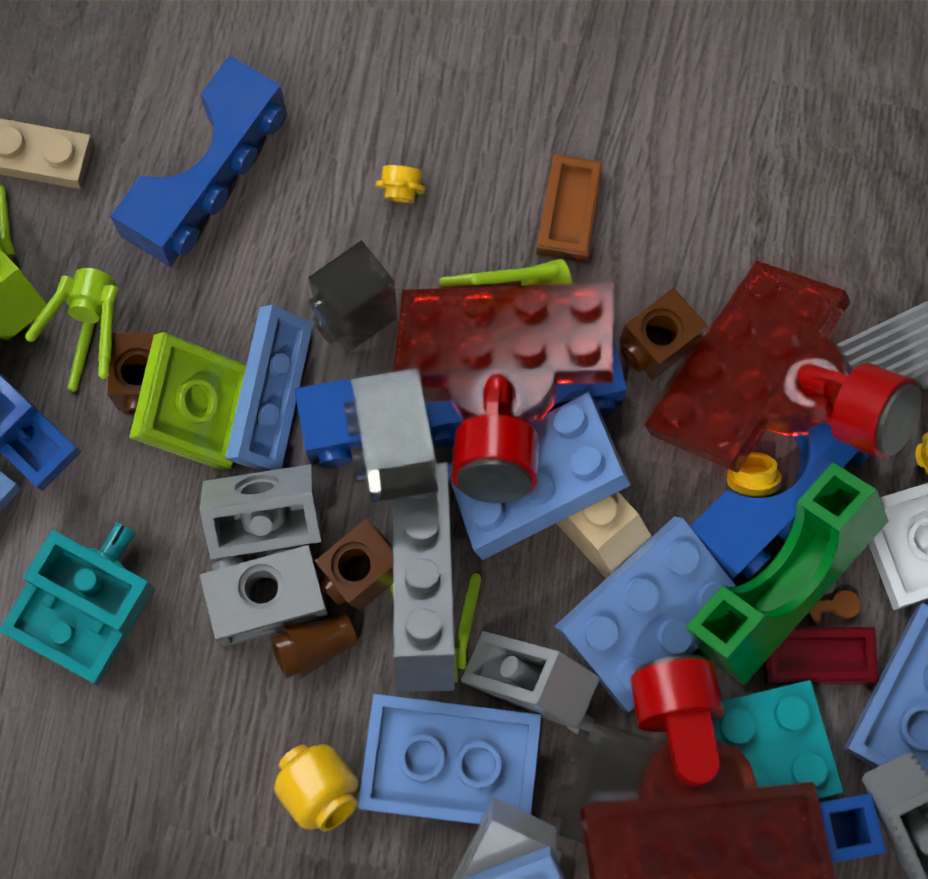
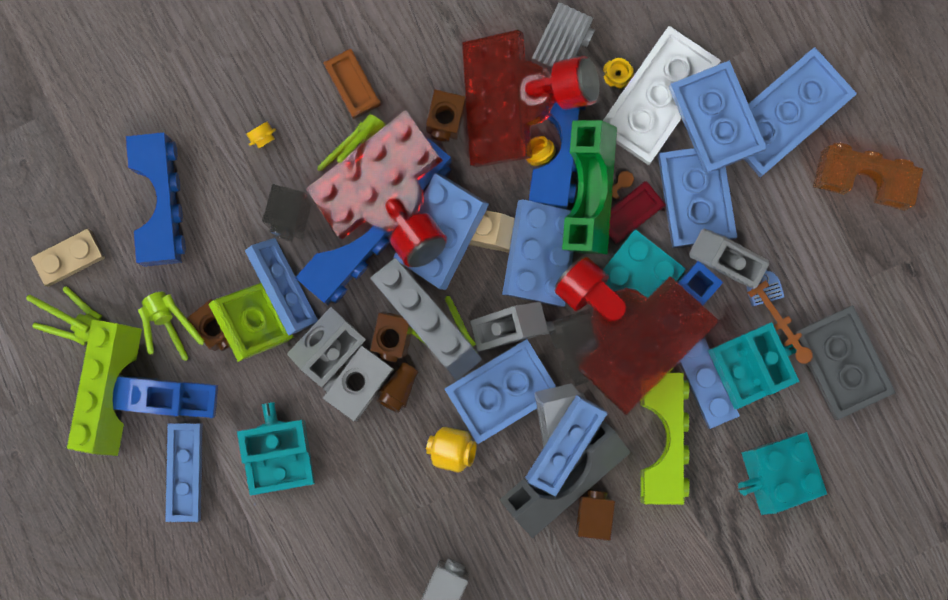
camera: 35 degrees left, 10 degrees up
clear smoke brick [344,368,439,502] -> none

